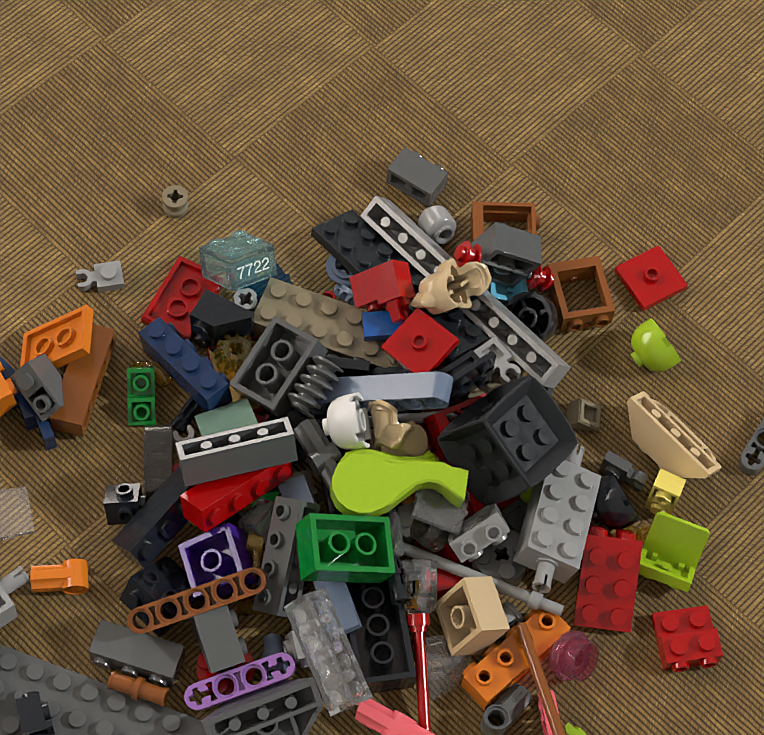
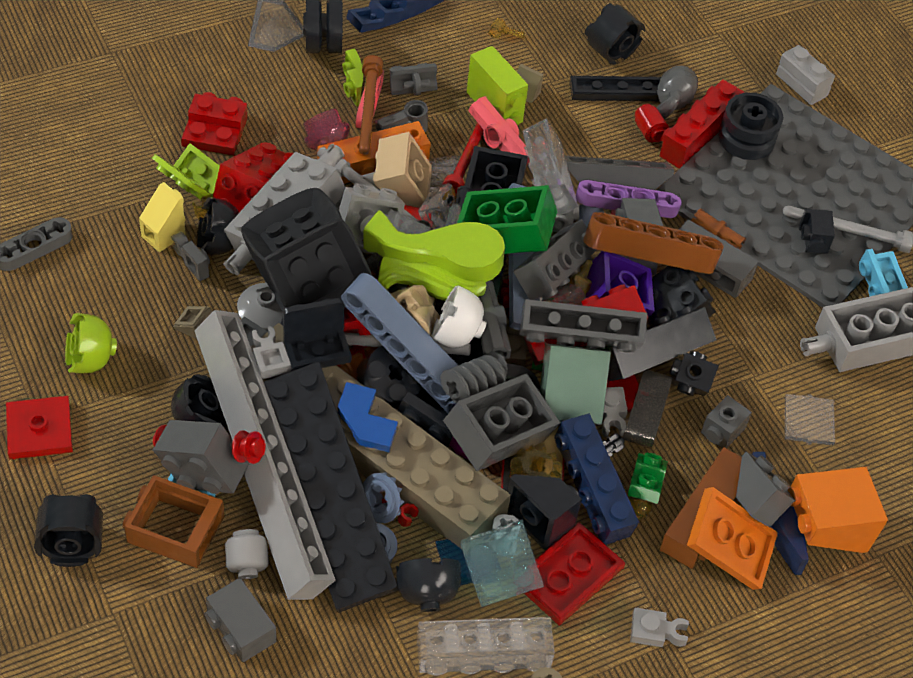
camera: 160 degrees left, 10 degrees down
orange piece [30,559,89,595] -> none
red hinge [349,260,415,324] -> none
red plate [381,307,460,373] -> none
tan head [410,258,492,314] -> none
dark orange window [548,256,615,332] -> none
tan wedge [627,391,722,478] -> none
none -> black brick [34,494,103,567]
none -> black cylinder [396,558,461,612]
none -> clear brick [417,617,555,676]
none -> dark grey brick [701,395,752,449]

